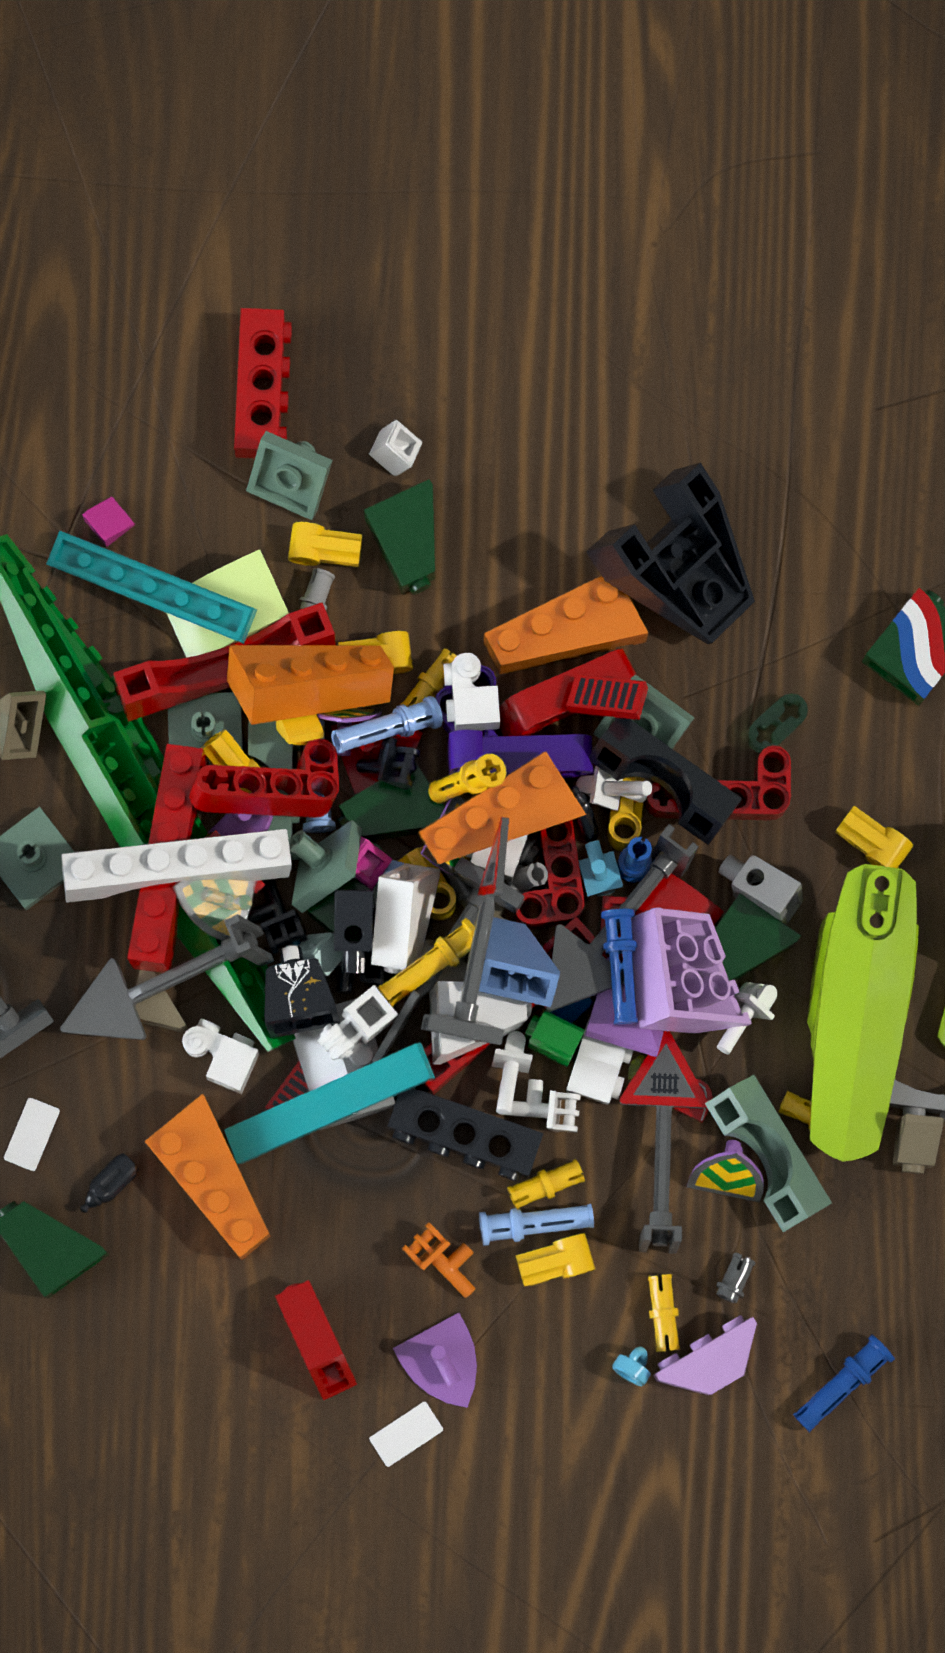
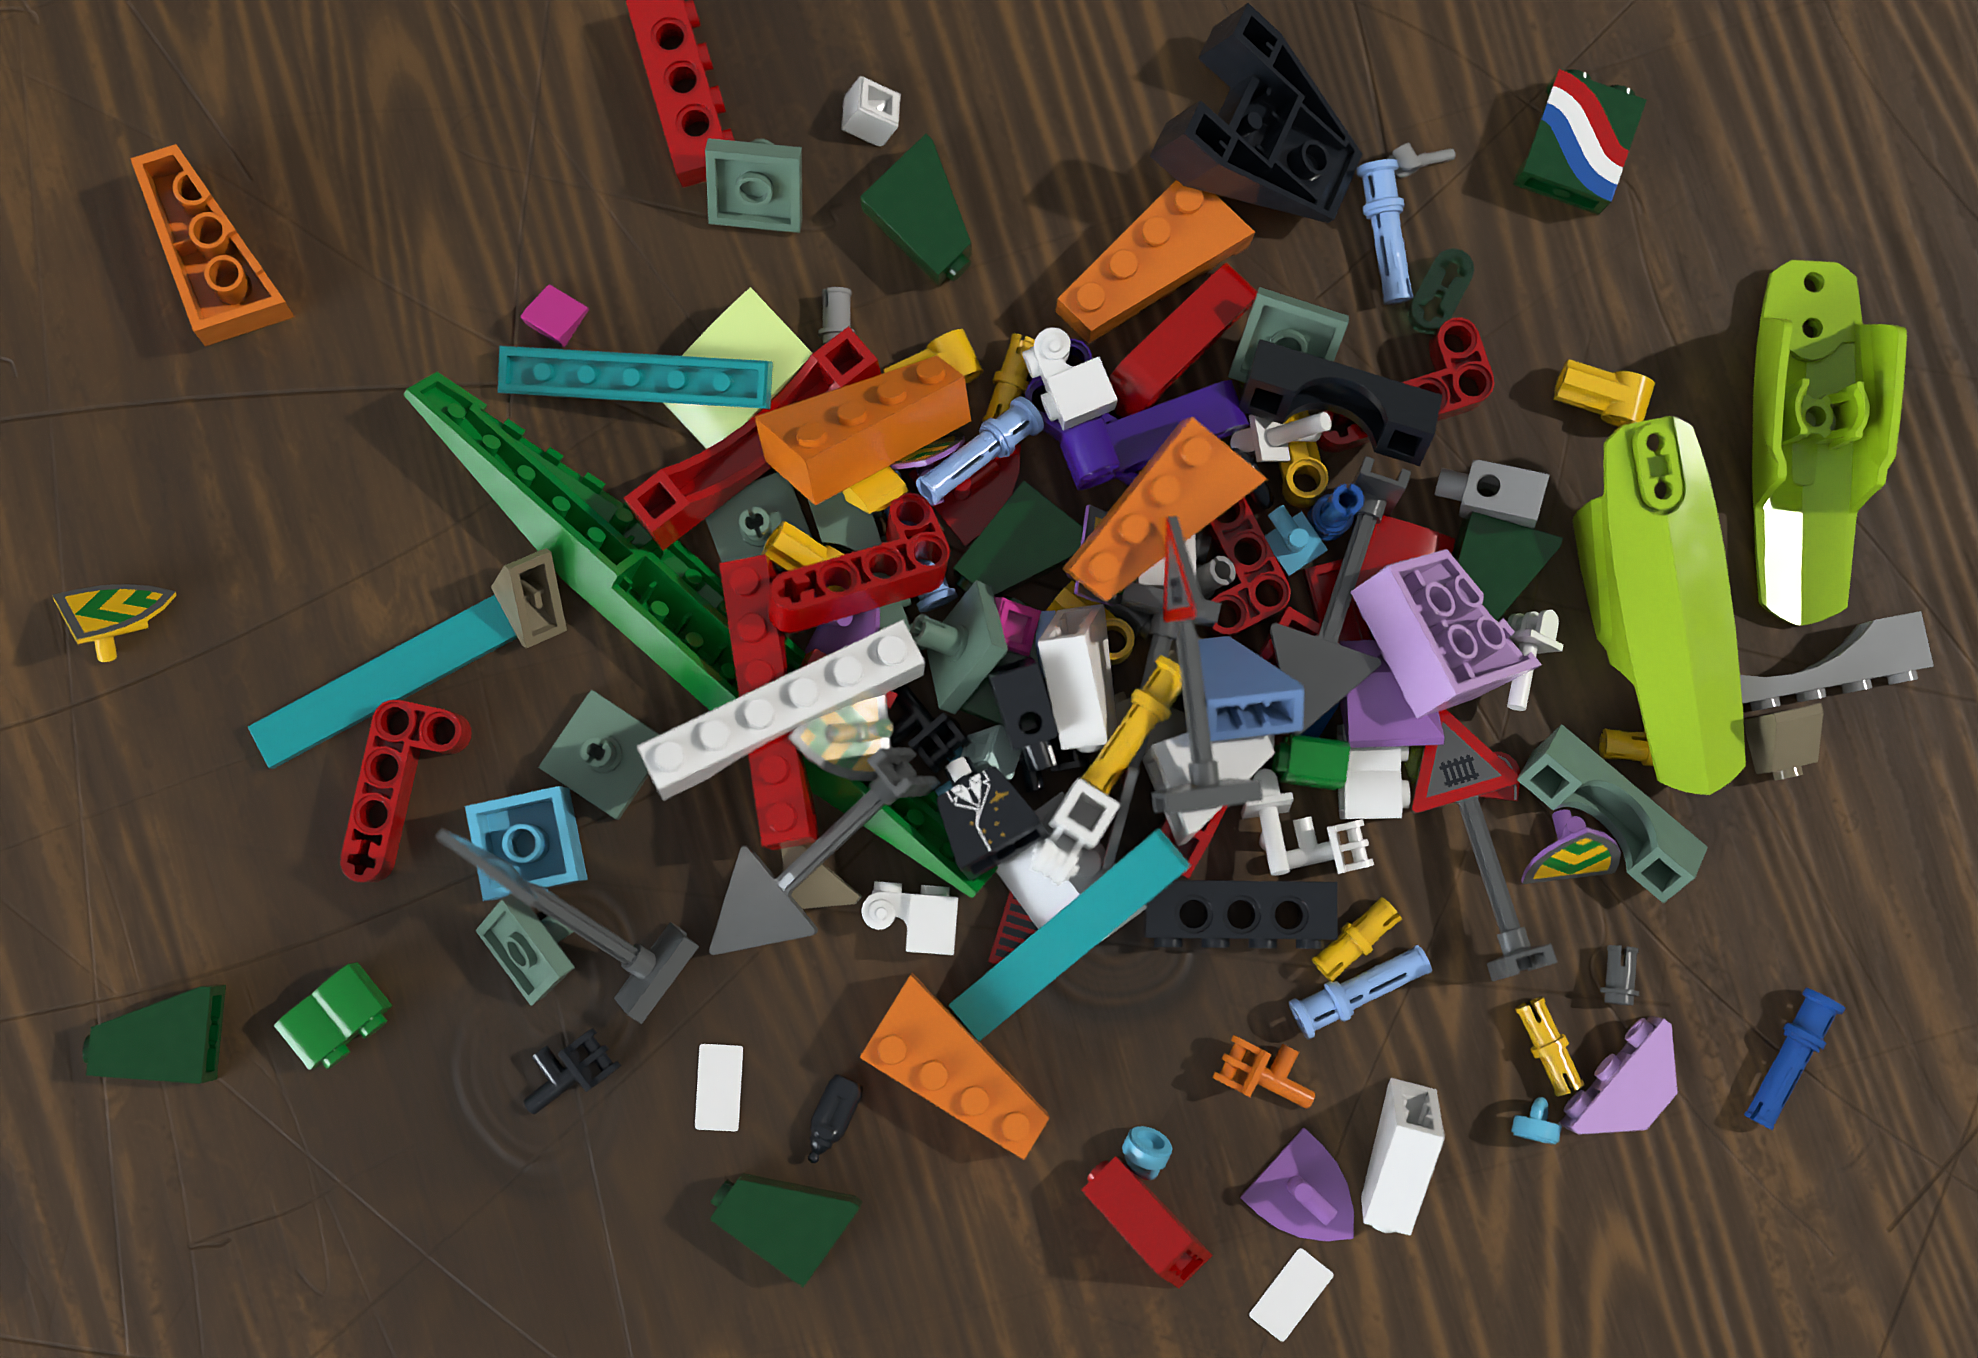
camera: 15 degrees left, 5 degrees up
yellow piece [288,522,362,567] -> none
black arm [356,737,421,790] -> none
yellow pin [428,754,506,803] -> none
yellow piece [516,1233,595,1287] -> none
red tile [567,674,648,720] -> none
blue pin [601,909,638,1025] -> none
none -> medium azure tile [1122,1126,1173,1180]
none -> light blue pin [1356,159,1414,304]
none -> white slope [1361,1078,1445,1235]
none -> light grey hand [1387,143,1455,178]

